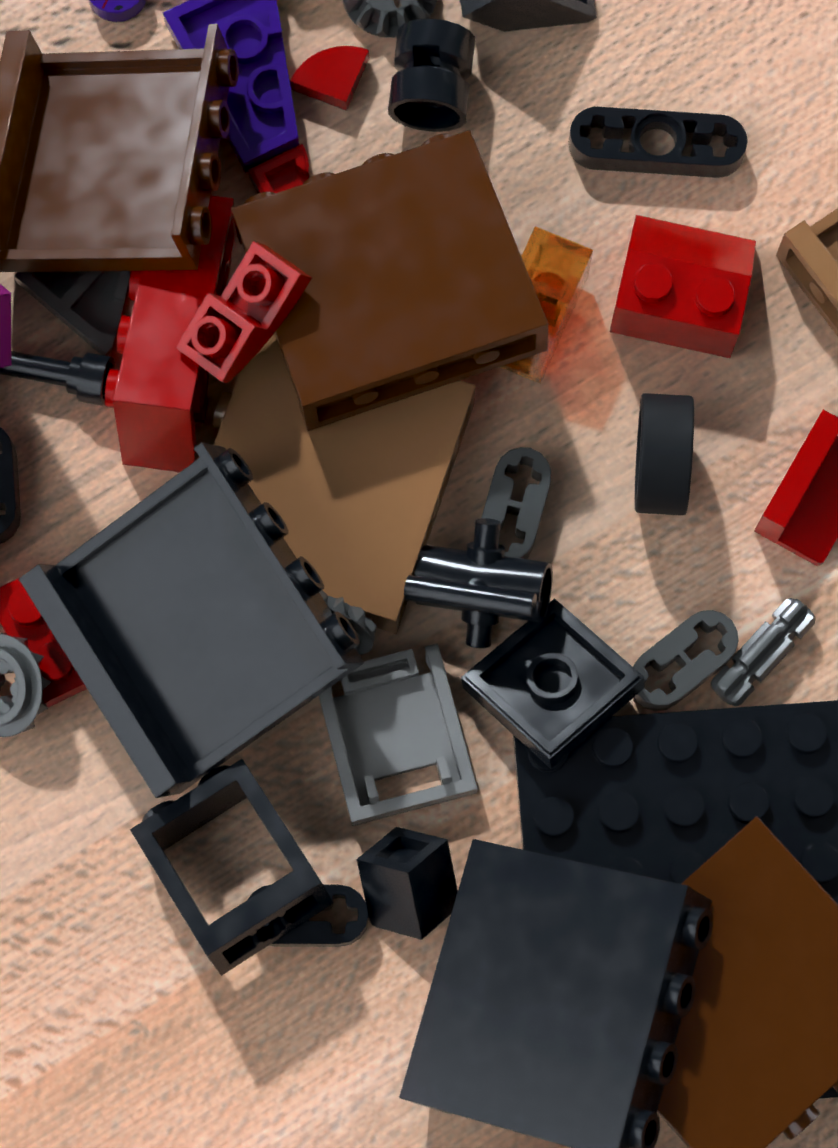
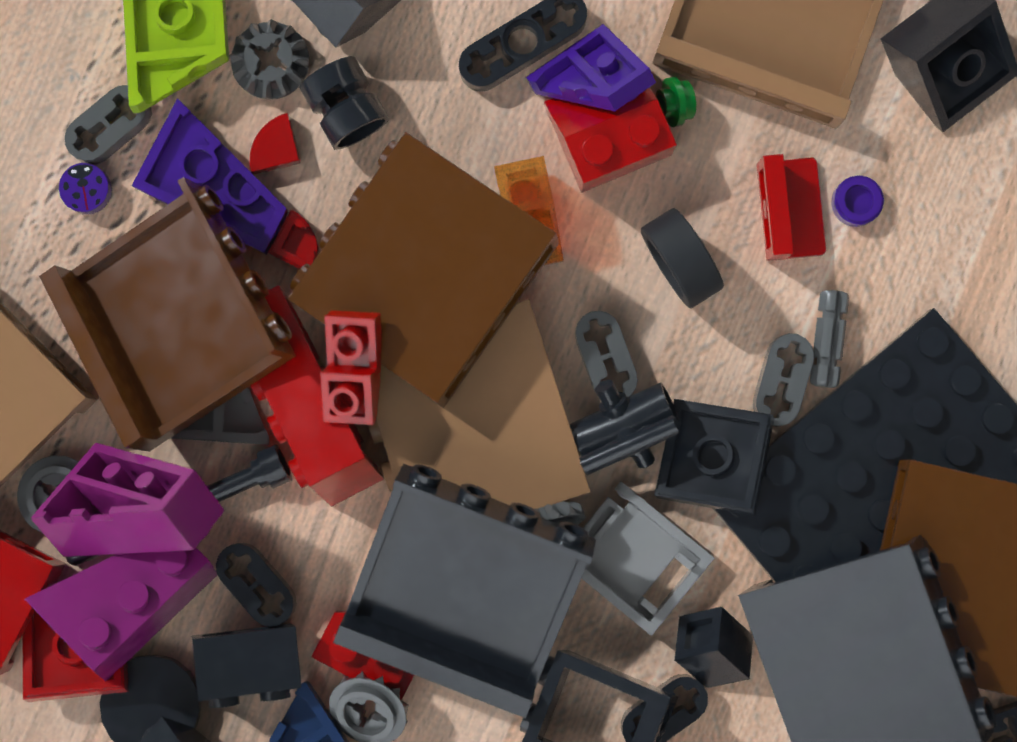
camera: 35 degrees left, 10 degrees up
none -> dark purple wing [526,24,656,111]
none -> green plate [655,77,696,127]

